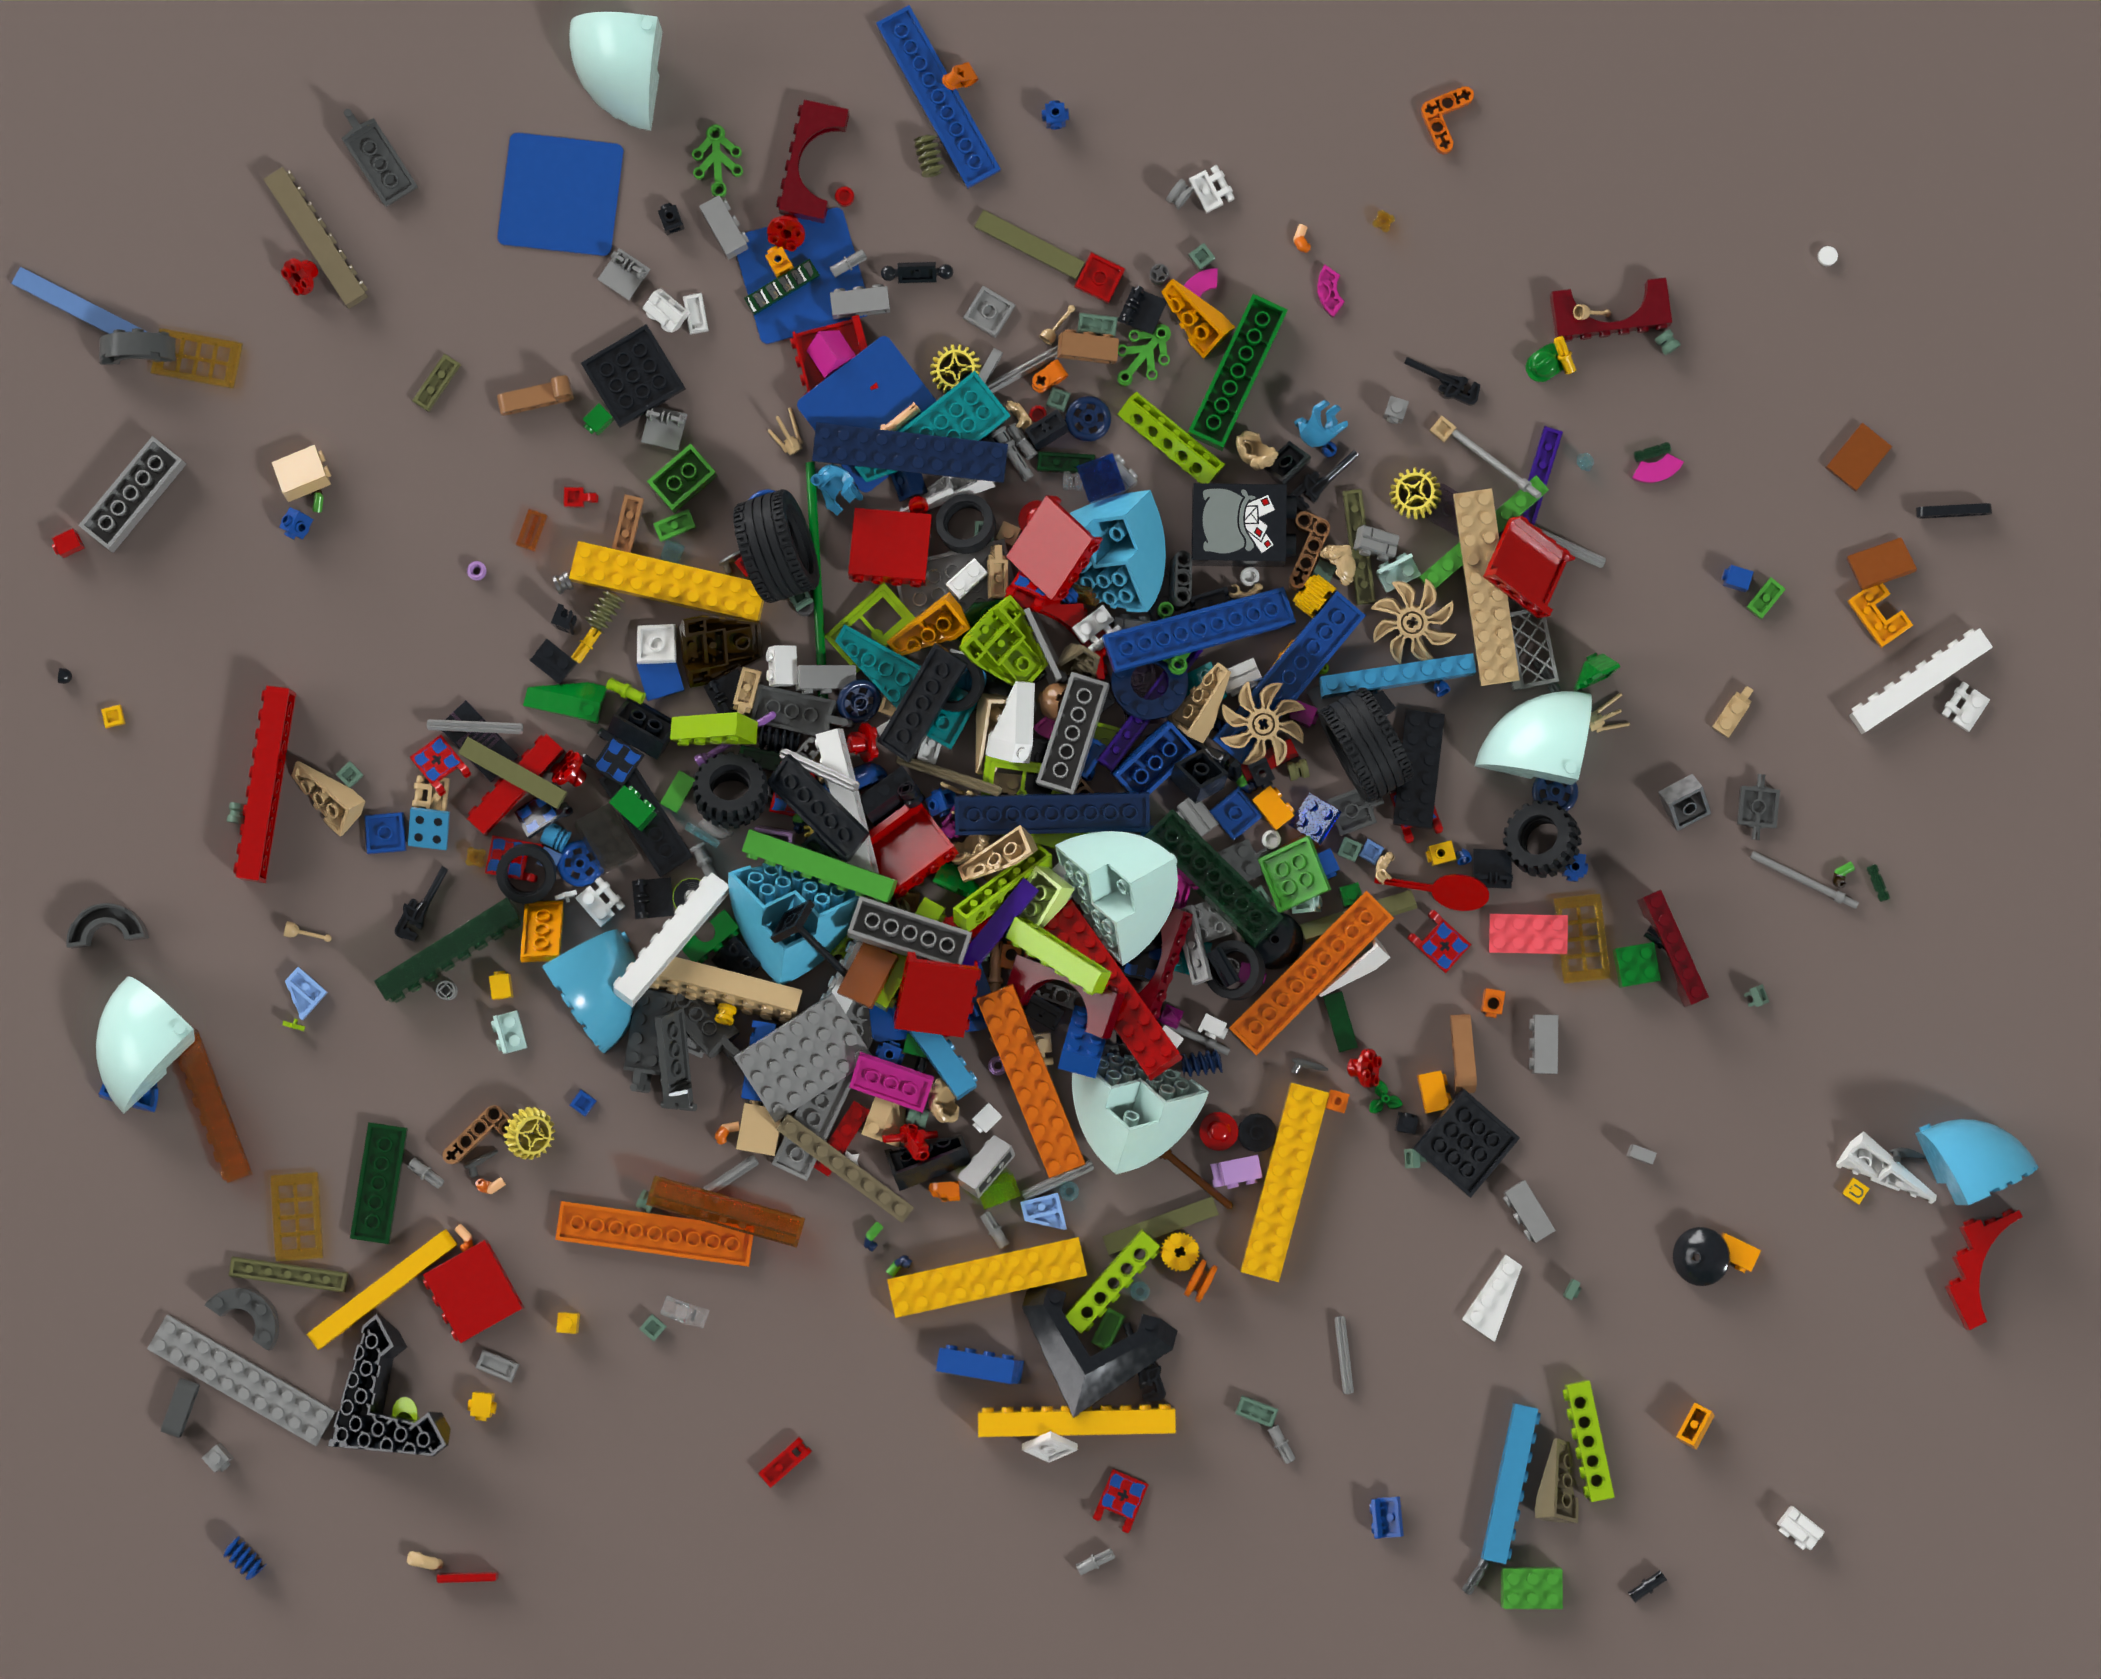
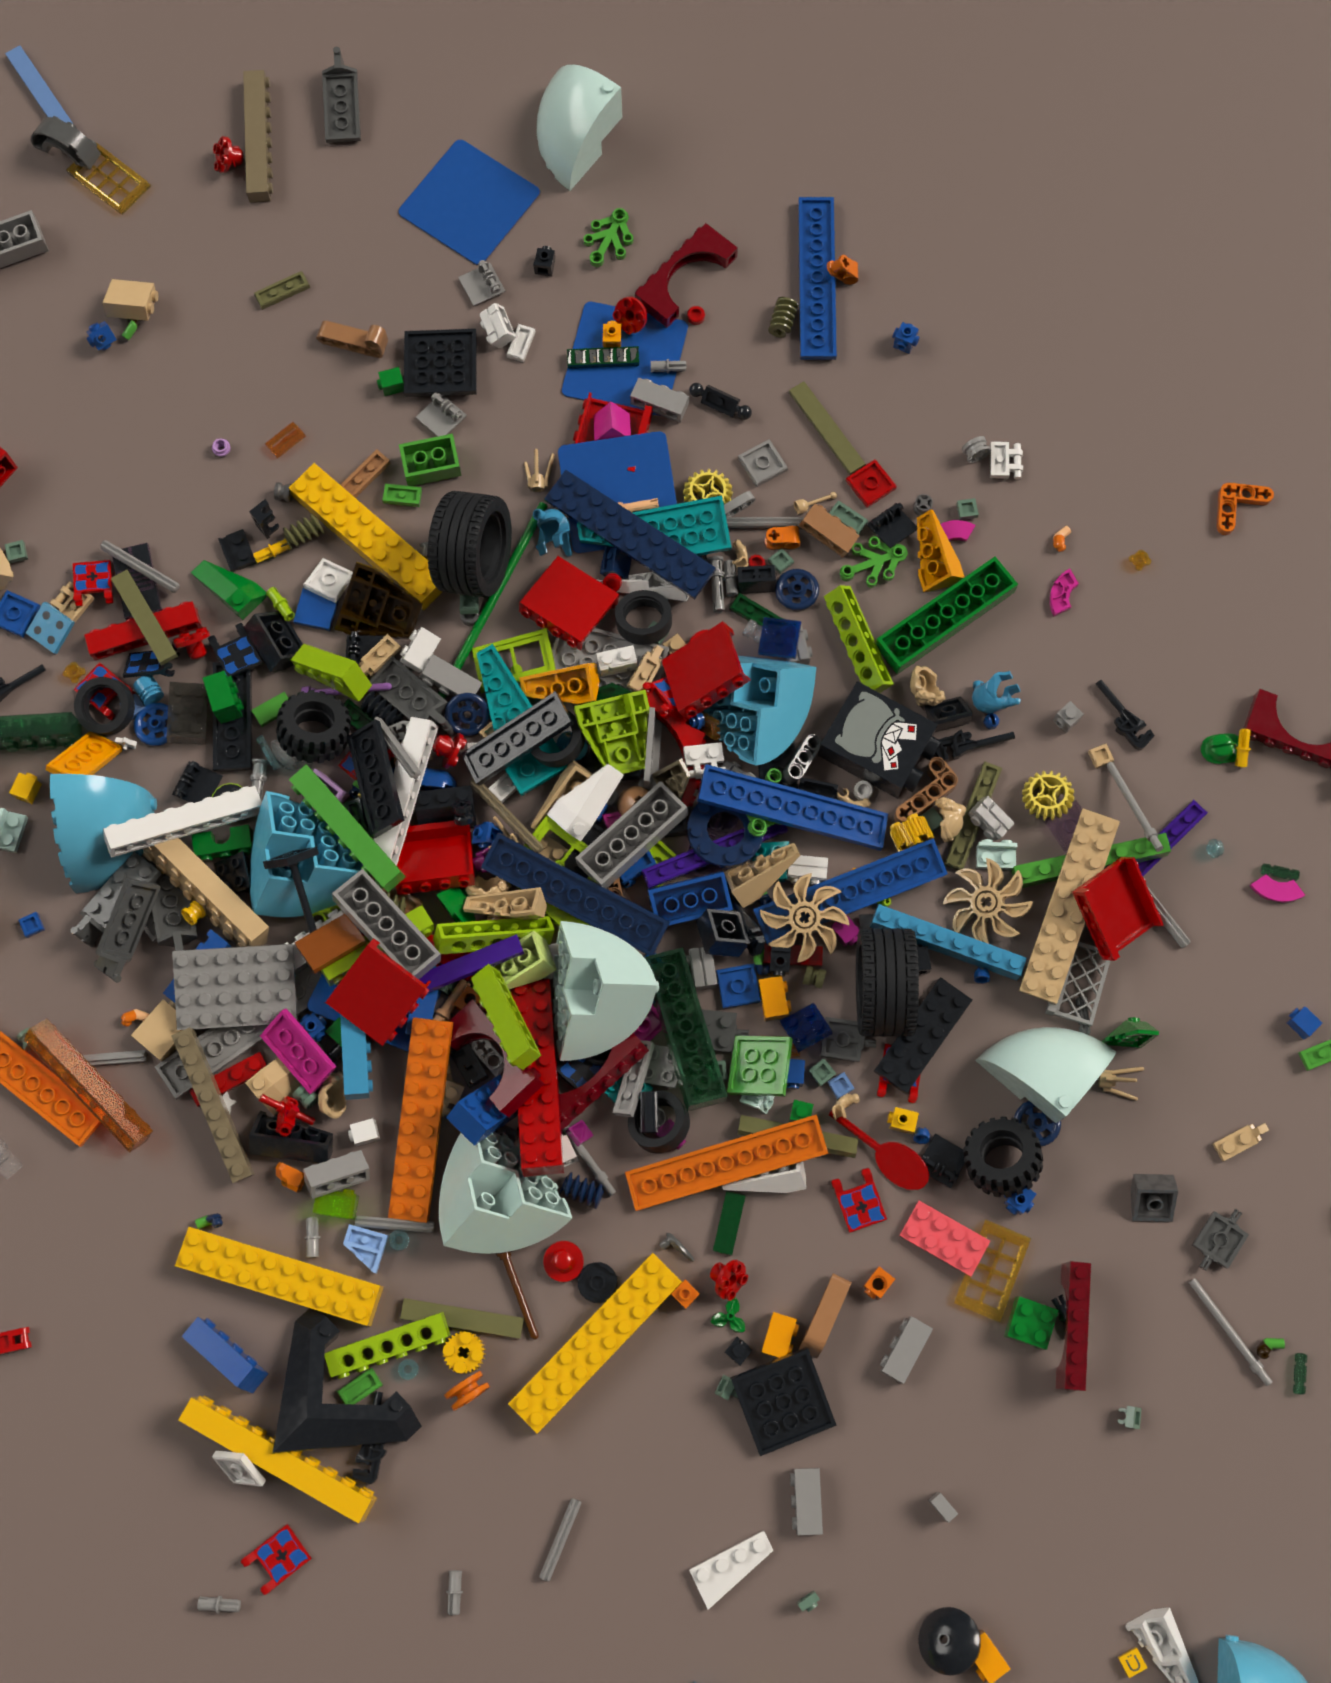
camera: 30 degrees right, 10 degrees down
red plate [564,487,598,508] -> none
white plate [576,877,625,927] -> none
clear light blue tile [660,540,685,564] -> none
light grey brick [699,195,749,260] -> none
arm [864,1222,883,1252] -> none
lavender plate [988,1056,1006,1075] -> none
white brick [1197,1013,1228,1040] -> none
lavender hinge [1210,1155,1263,1189] -> none
sand green plate [1235,1395,1279,1428] -> none
black dish [1245,911,1303,969] -> none
white tile [1261,830,1281,850] -> none
tan hinge [1573,304,1611,320] -> none
dark grey bar [1889,1147,1926,1162] -> none

